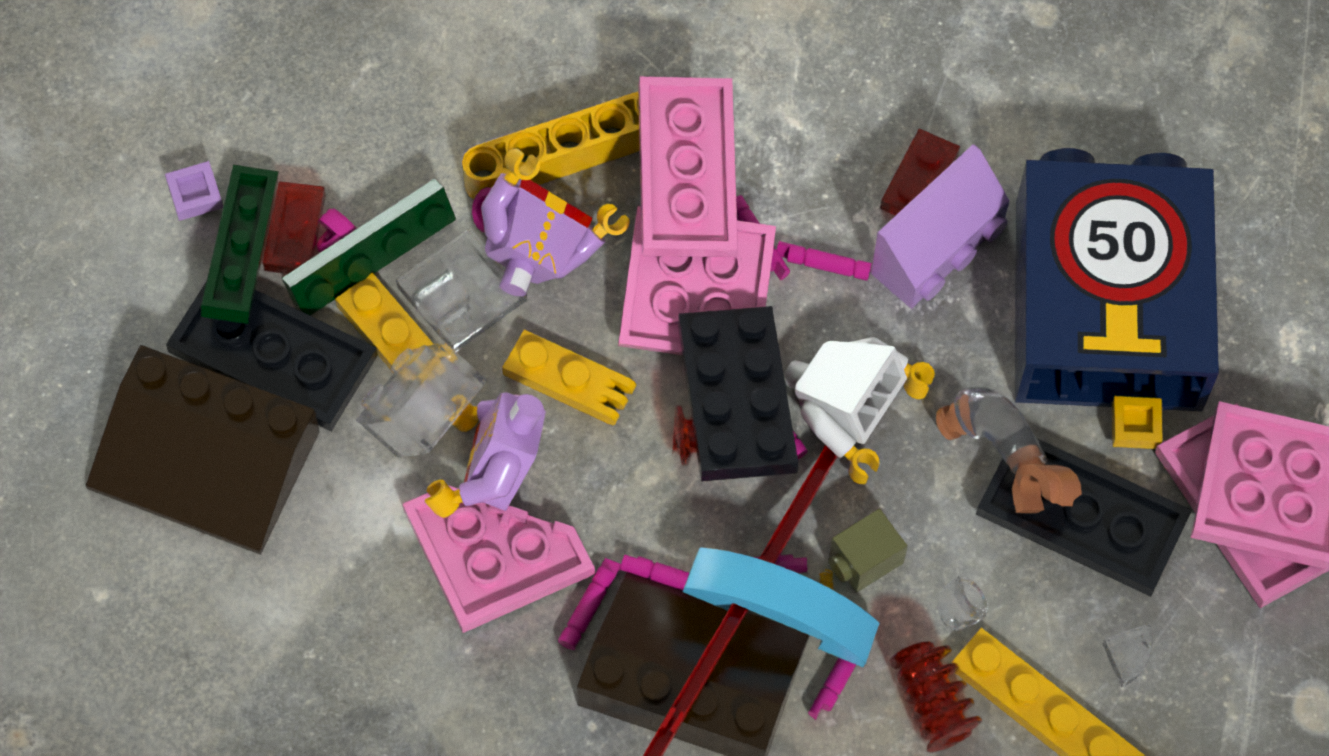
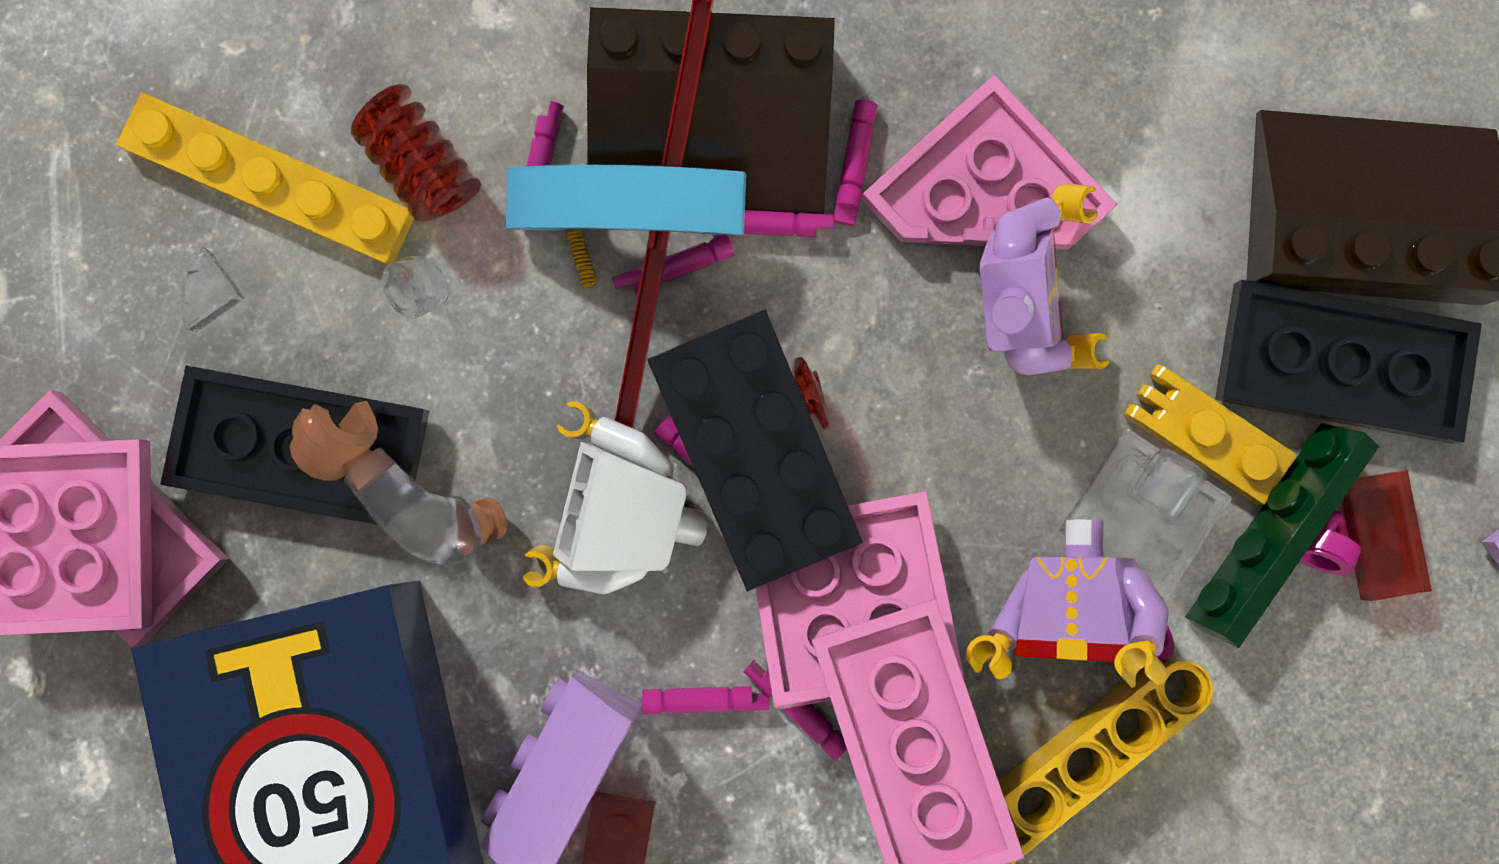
camera: 165 degrees right, 20 degrees up
dark green plate [201,165,279,324] -> none
clear brick [356,342,487,457] -> none
yellow hinge [502,329,637,425] -> none
olive brick [828,508,908,593] -> none
yellow plate [1112,396,1163,449] -> none

